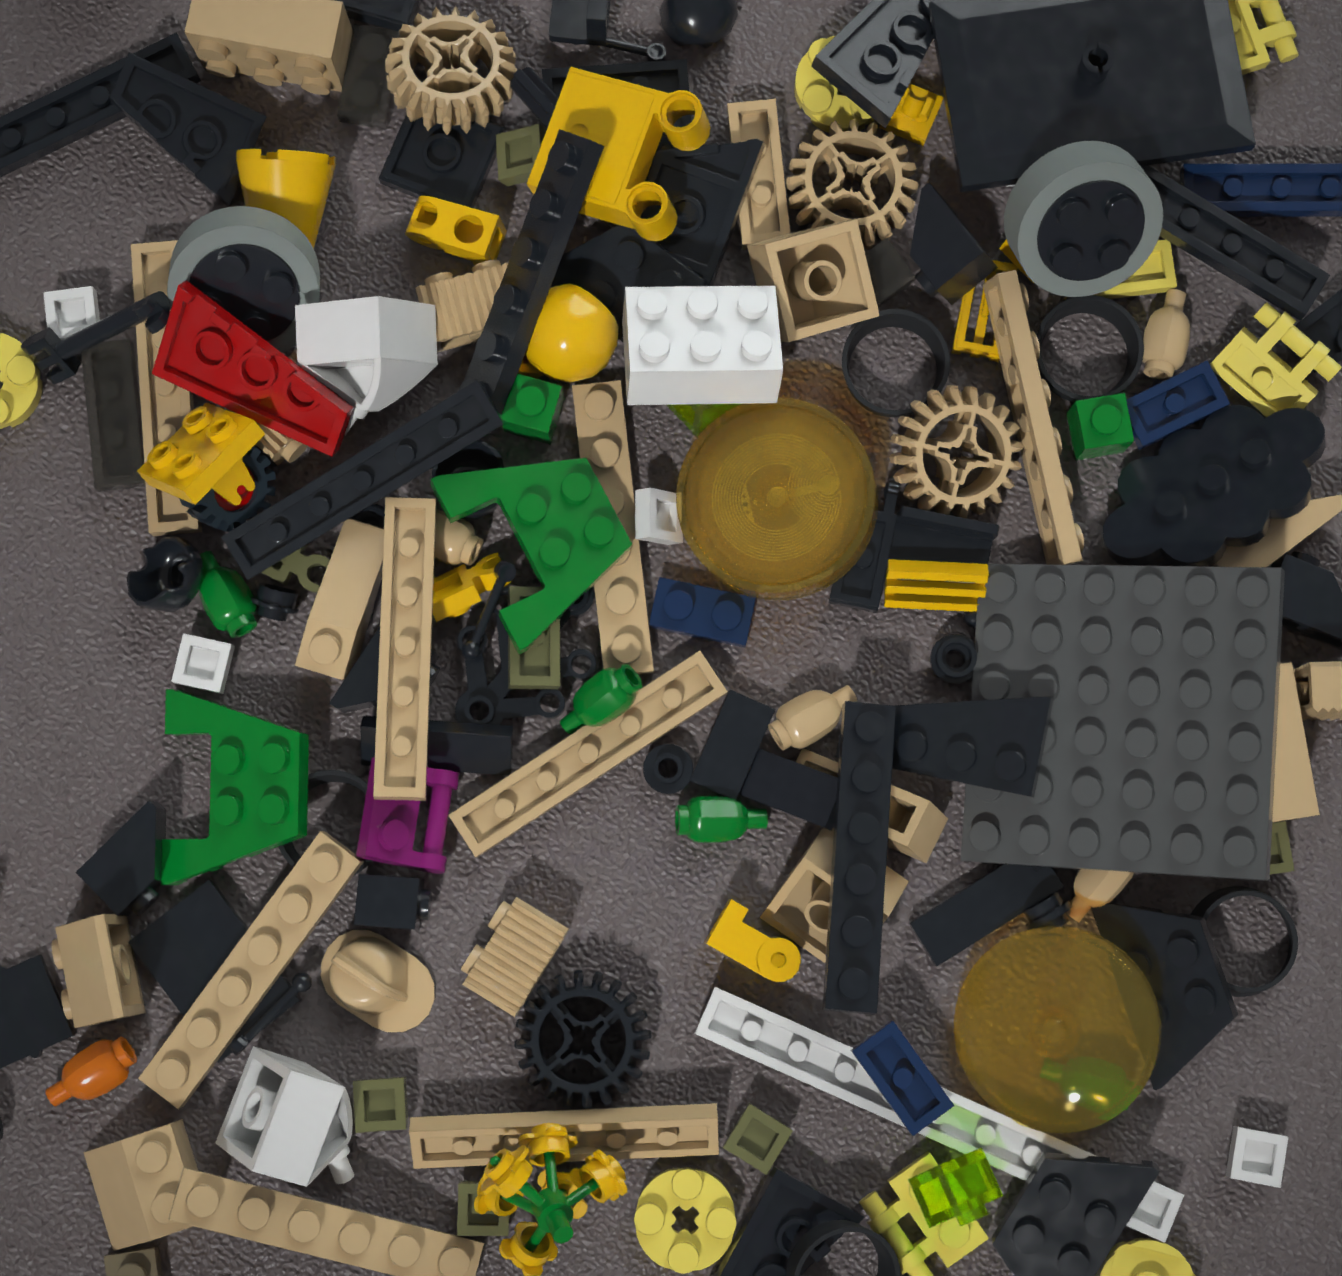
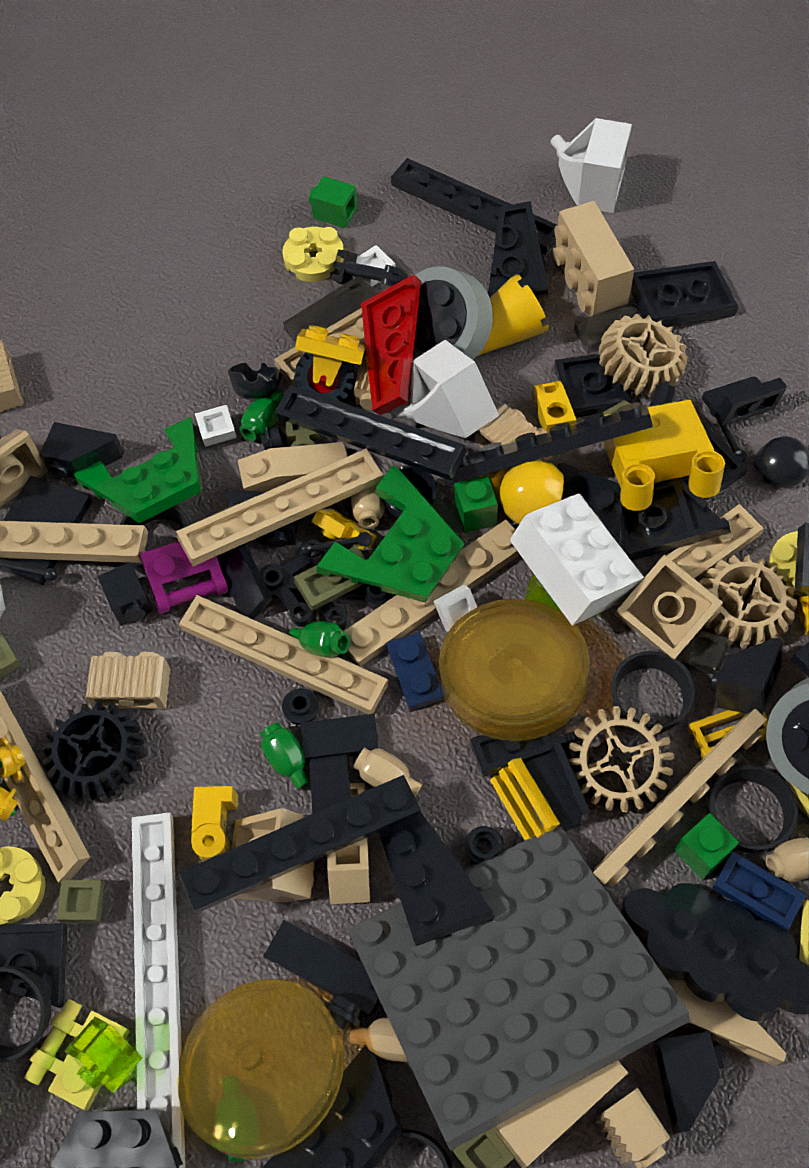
camera: 65 degrees right, 20 degrees down
tan piece [321,930,435,1032] -> none
dark blue plate [850,1020,954,1136] -> none

